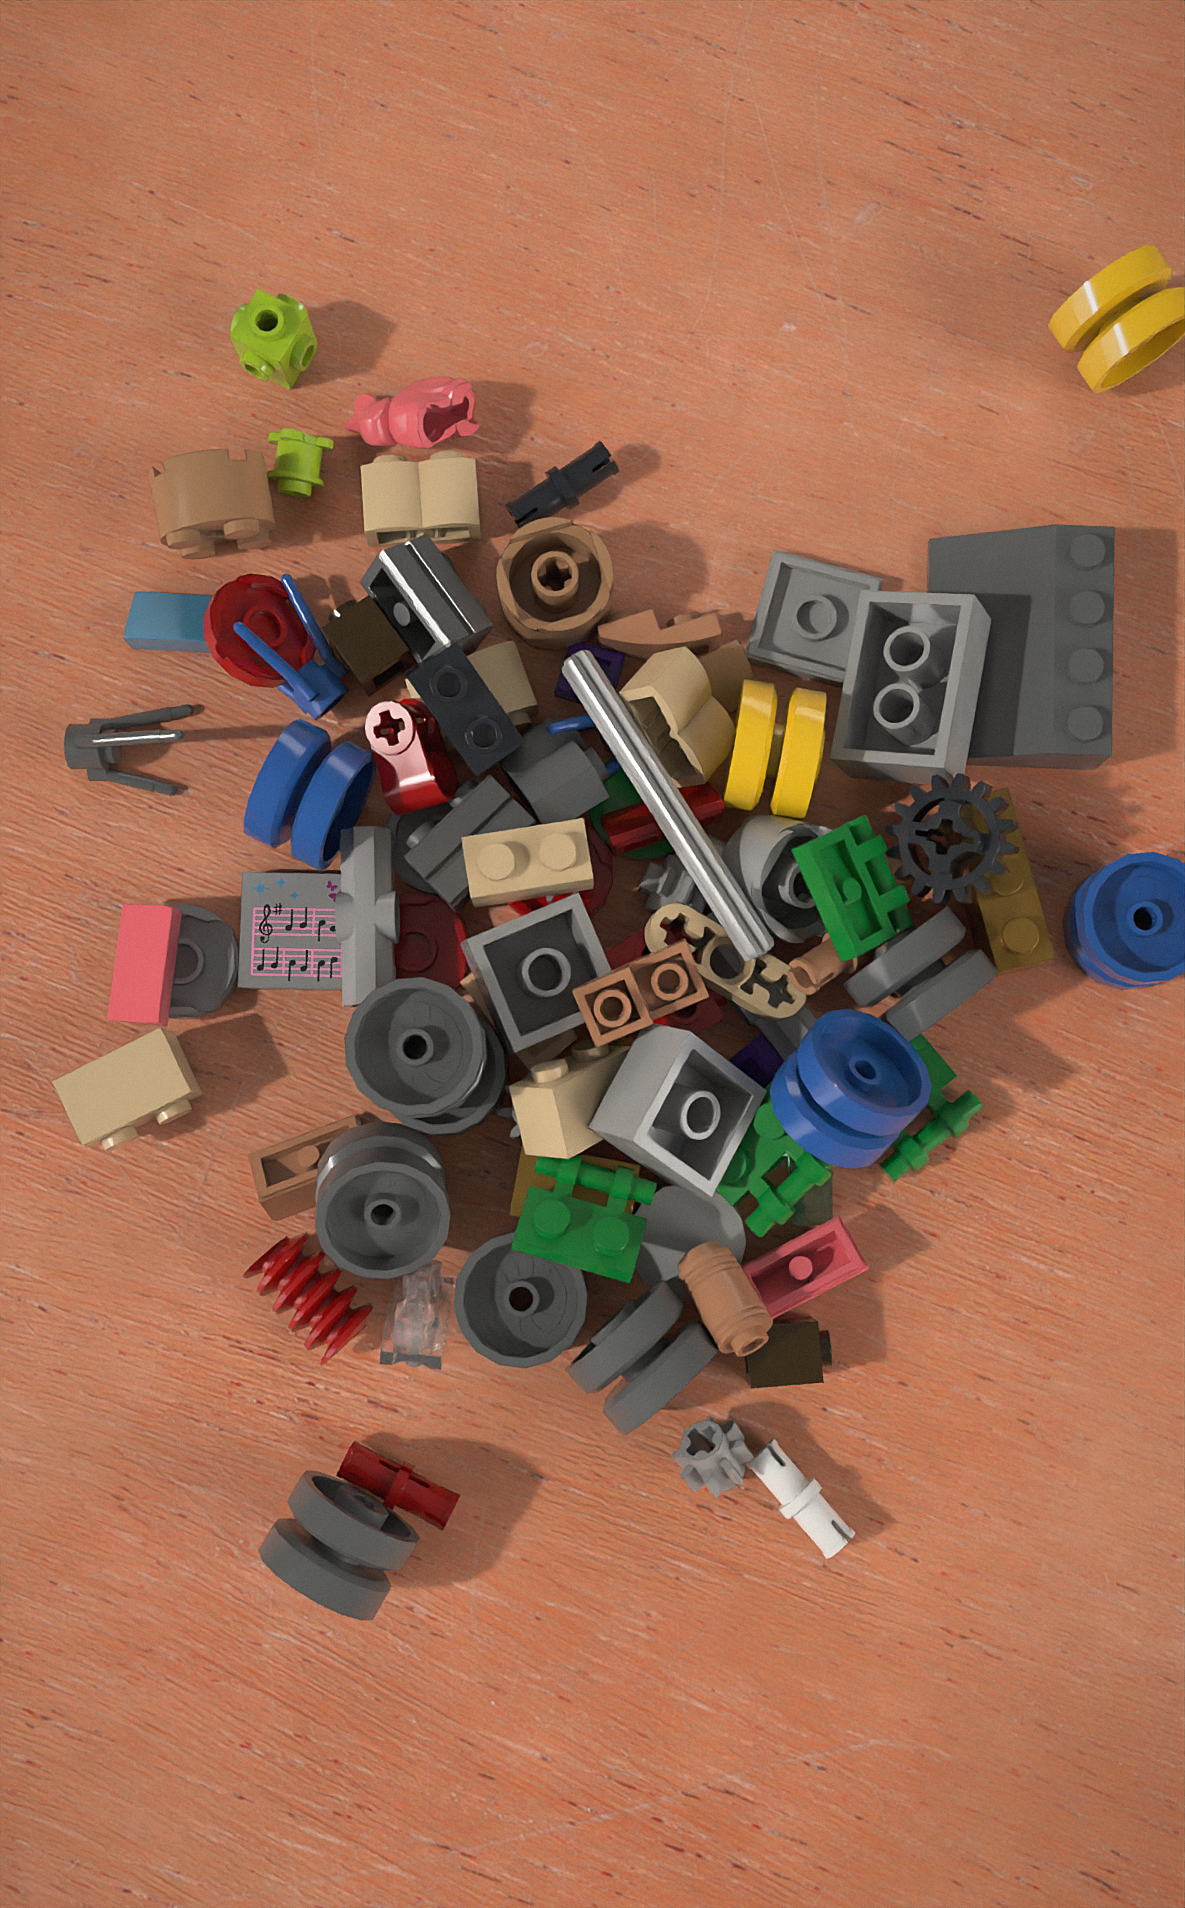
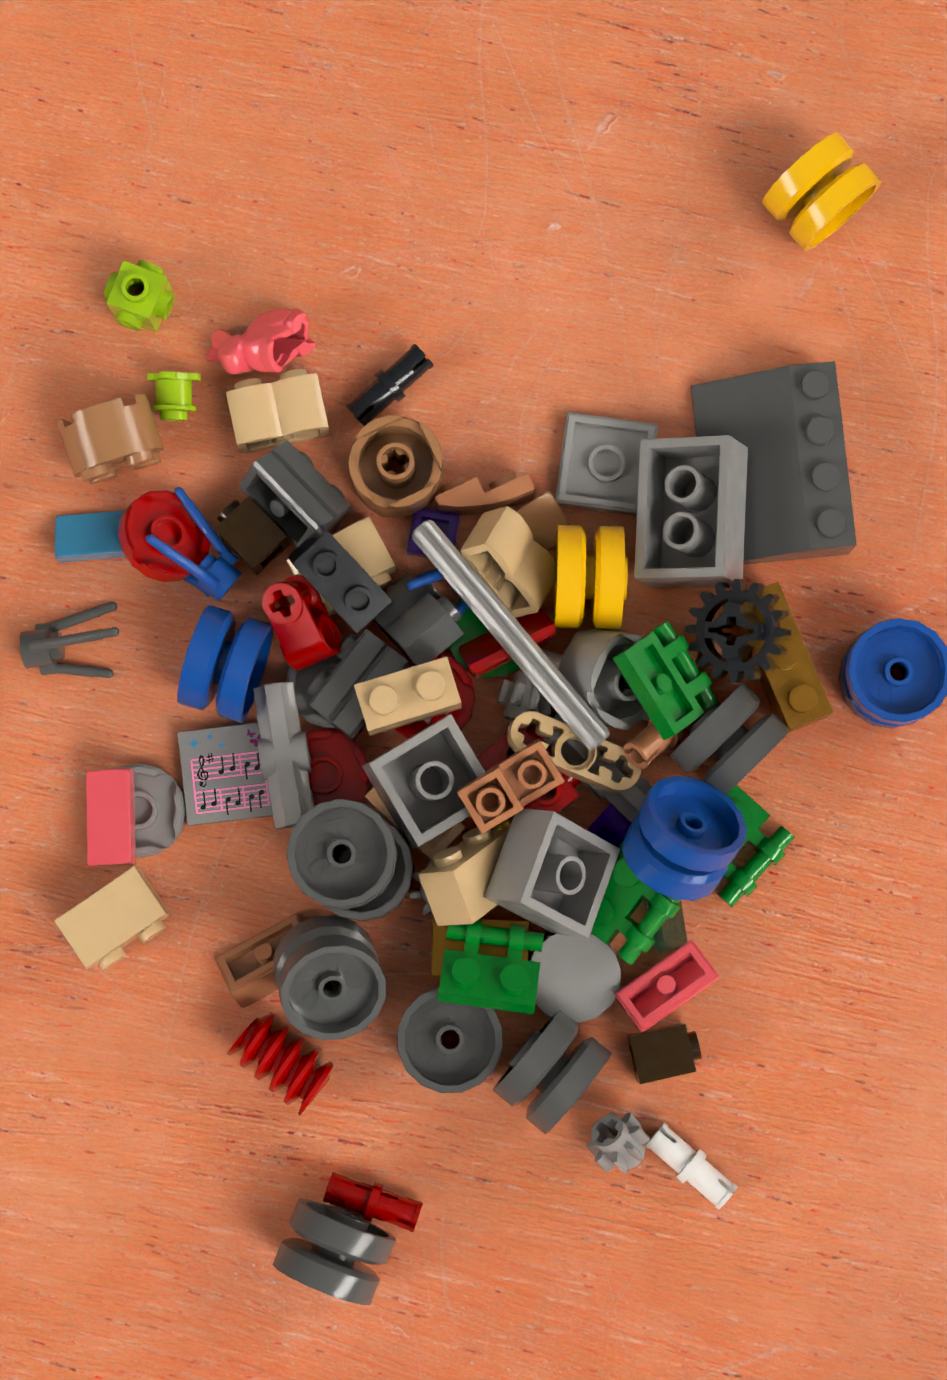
camera: 10 degrees left, 0 degrees up
clear hips [380,1260,455,1370] -> none
nougat head [678,1241,773,1357] -> none

